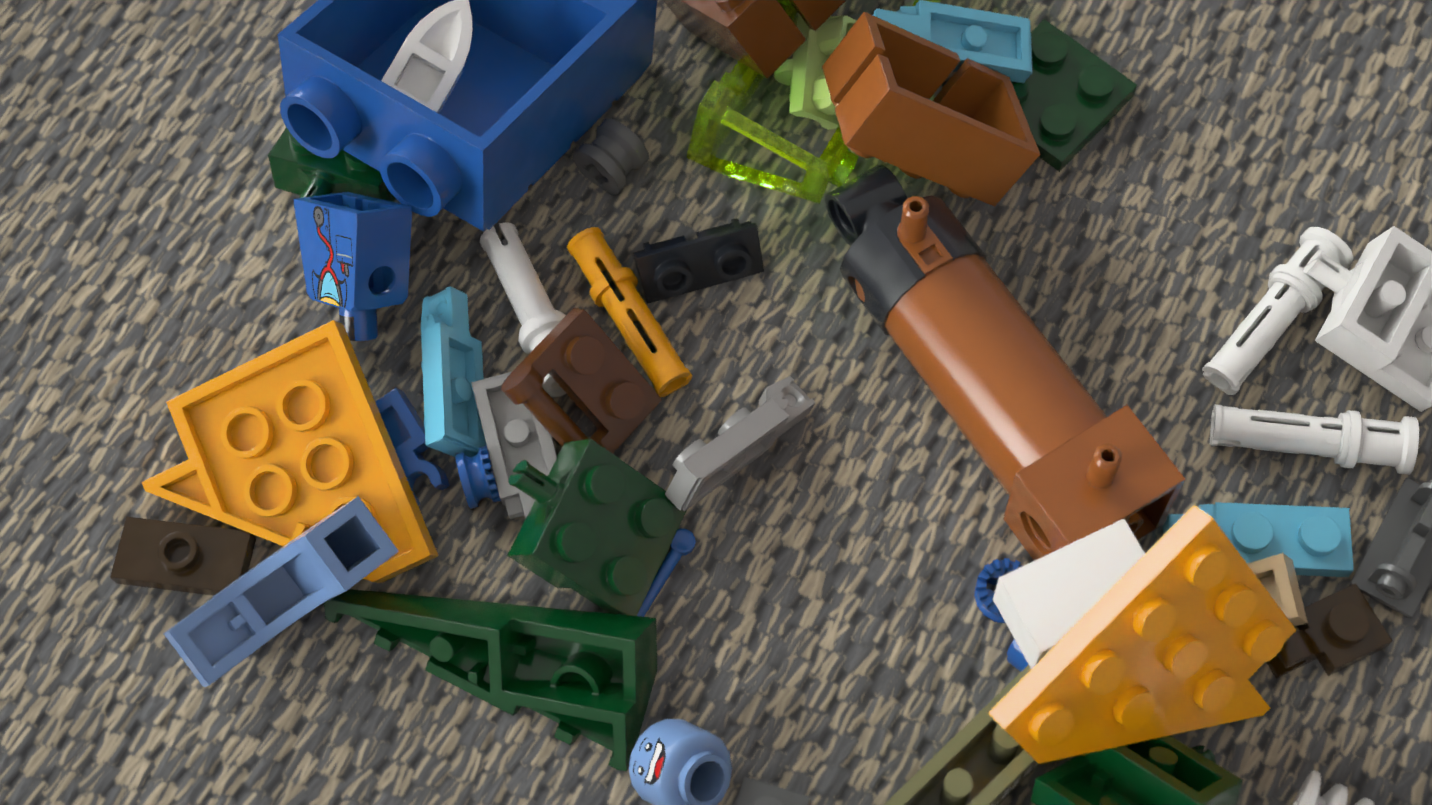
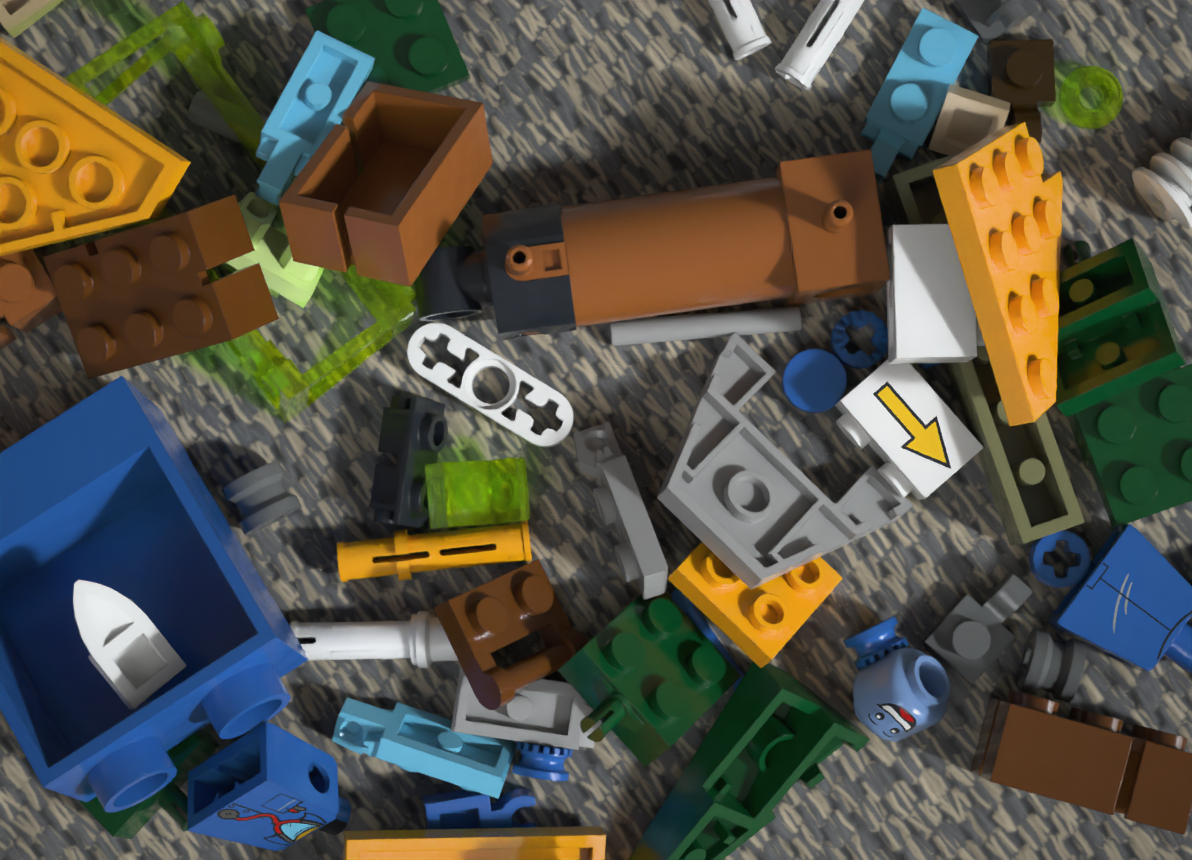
camera: 70 degrees left, 20 degrees up
none -> white beam [407,323,574,447]
none -> clear neon green bracket [425,457,530,529]
none -> light grey bar [610,305,801,346]
none -> light grey wing [657,332,913,590]
none -> light orange plate [667,542,843,668]
none -> blue tile [782,349,847,414]
none -> white brick [835,359,984,500]
none -> blue bush [843,616,909,670]
none -> clear neon green plate [1058,66,1123,130]

